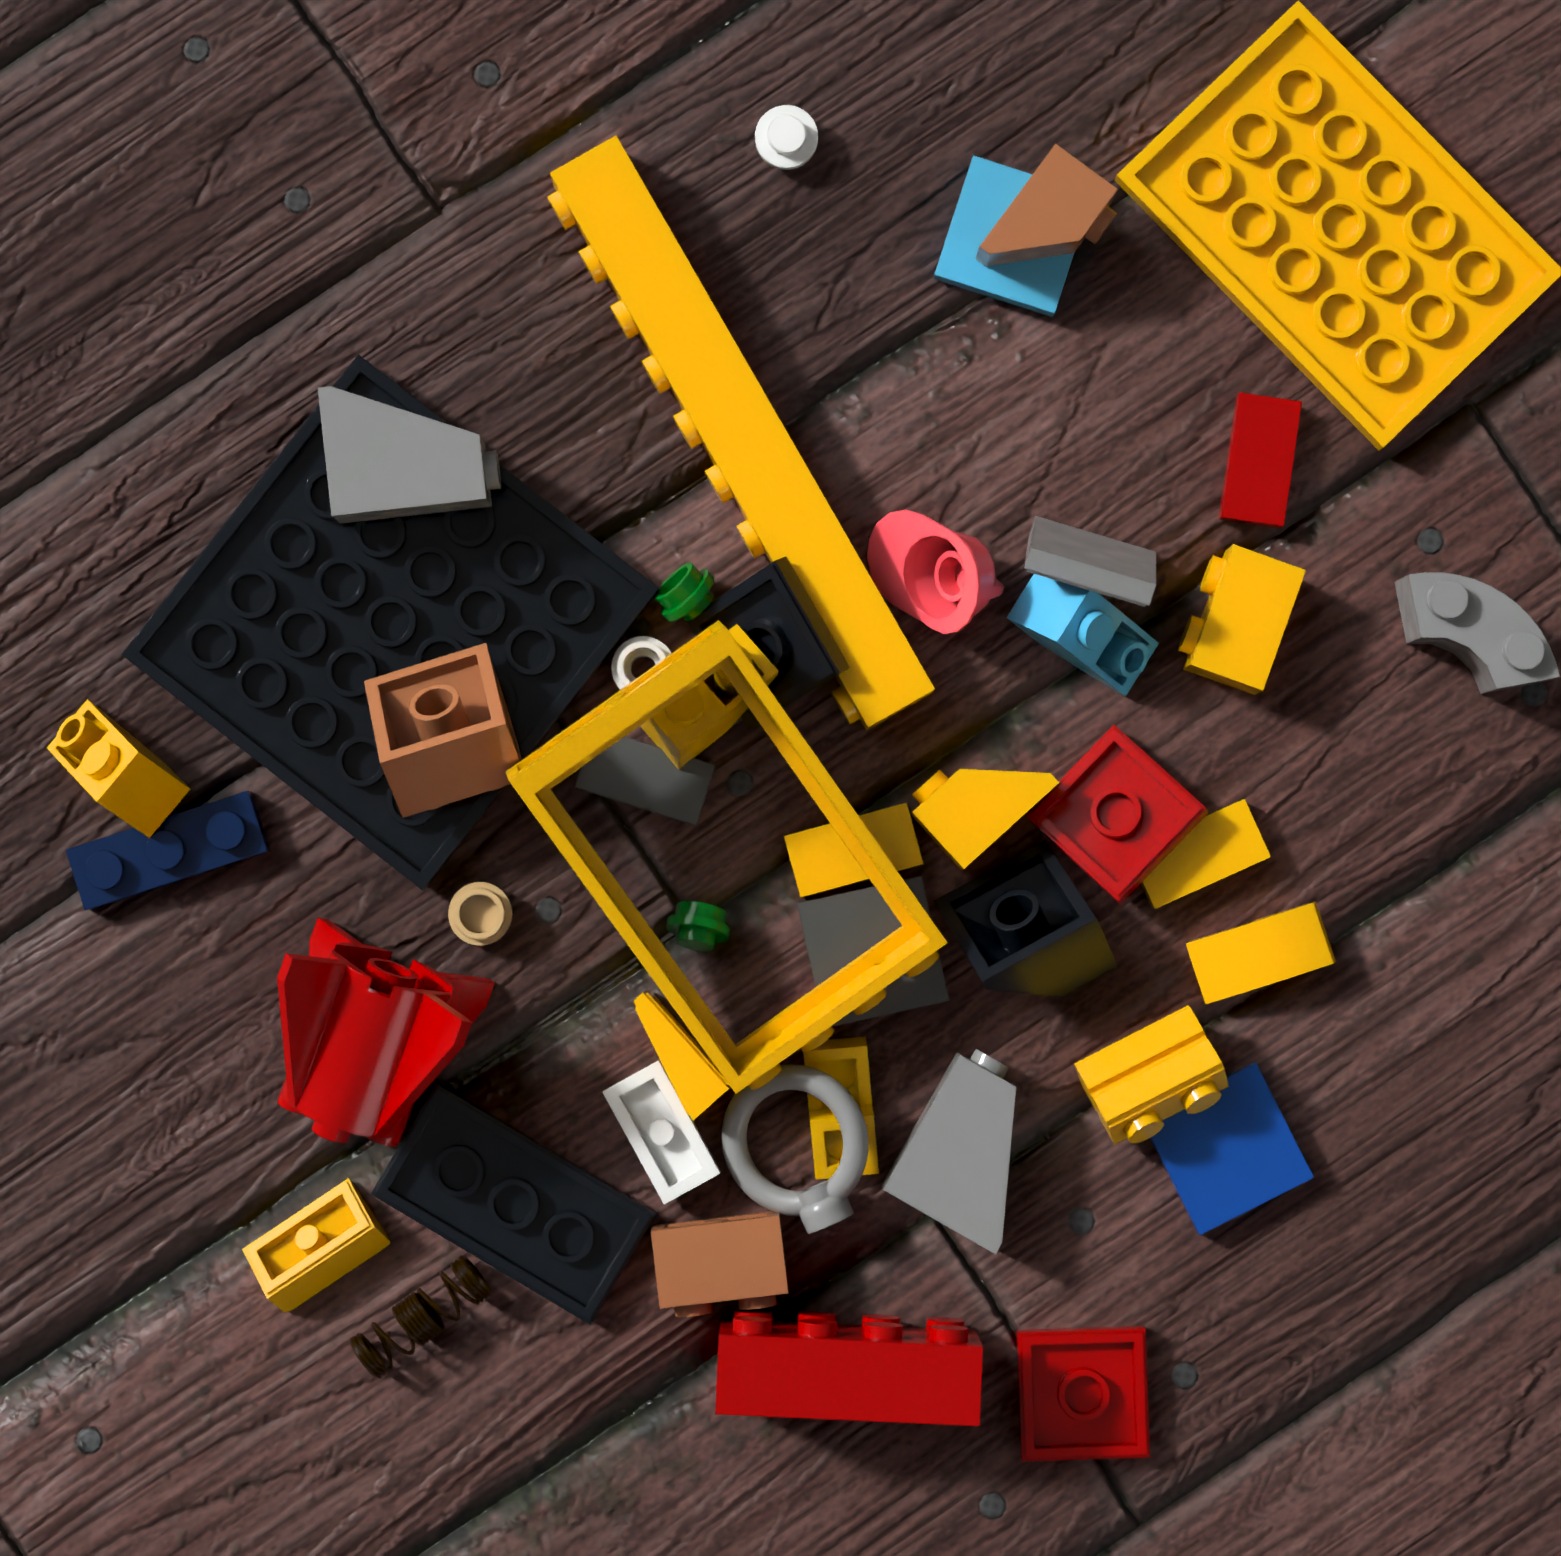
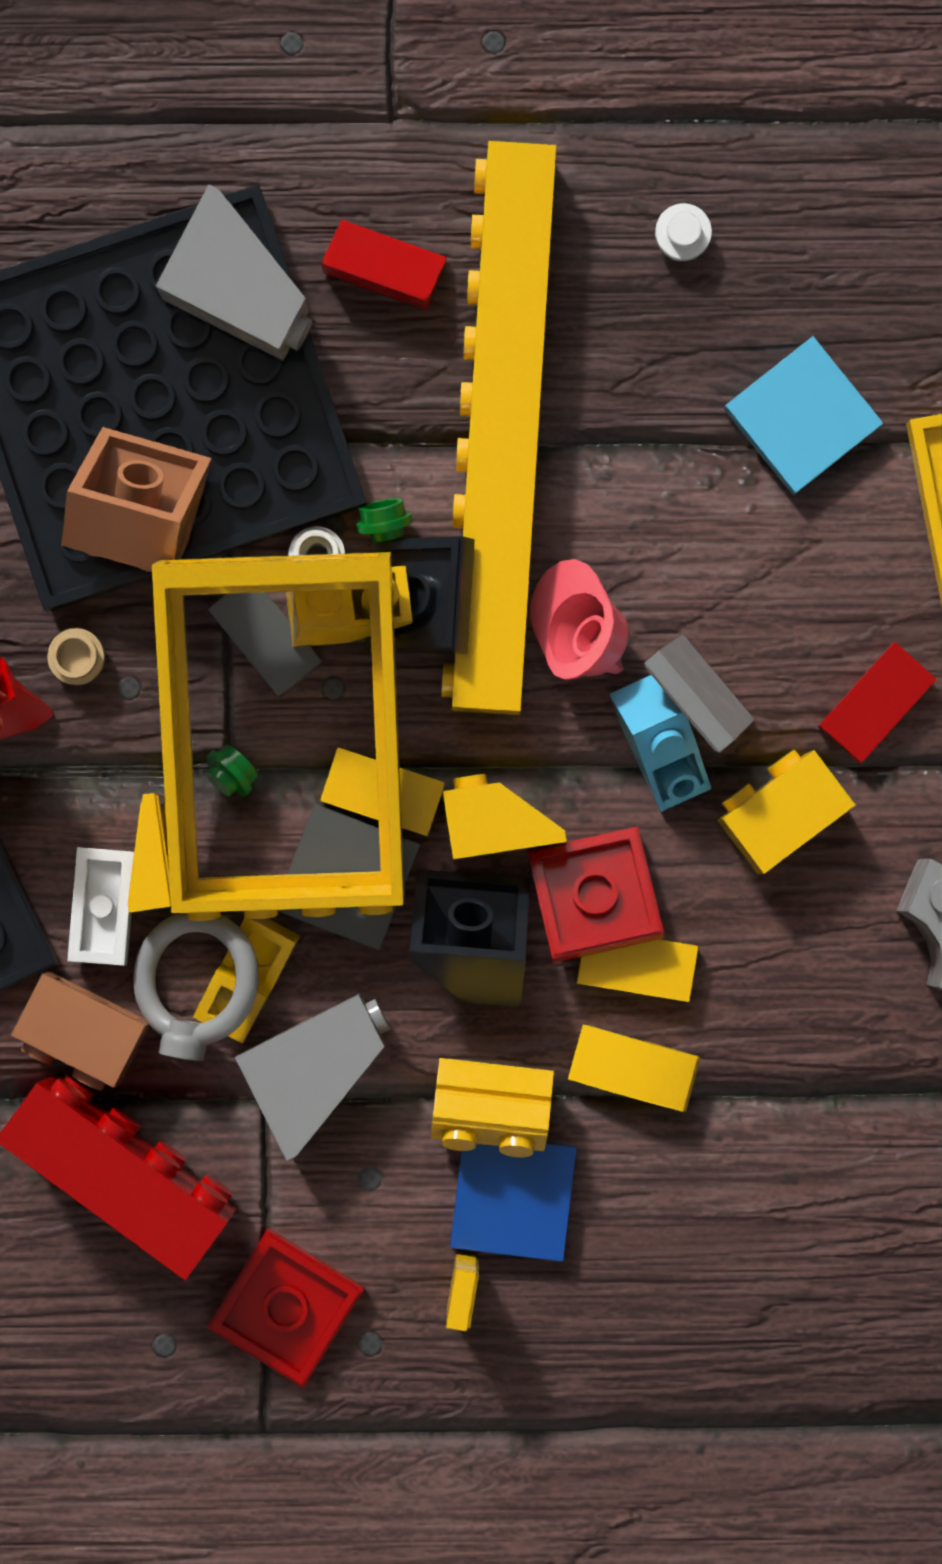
camera: 30 degrees right, 0 degrees up
nougat slope [976,144,1118,266] -> none
none -> red slope [321,220,447,311]
none -> yellow tile [446,1251,479,1331]

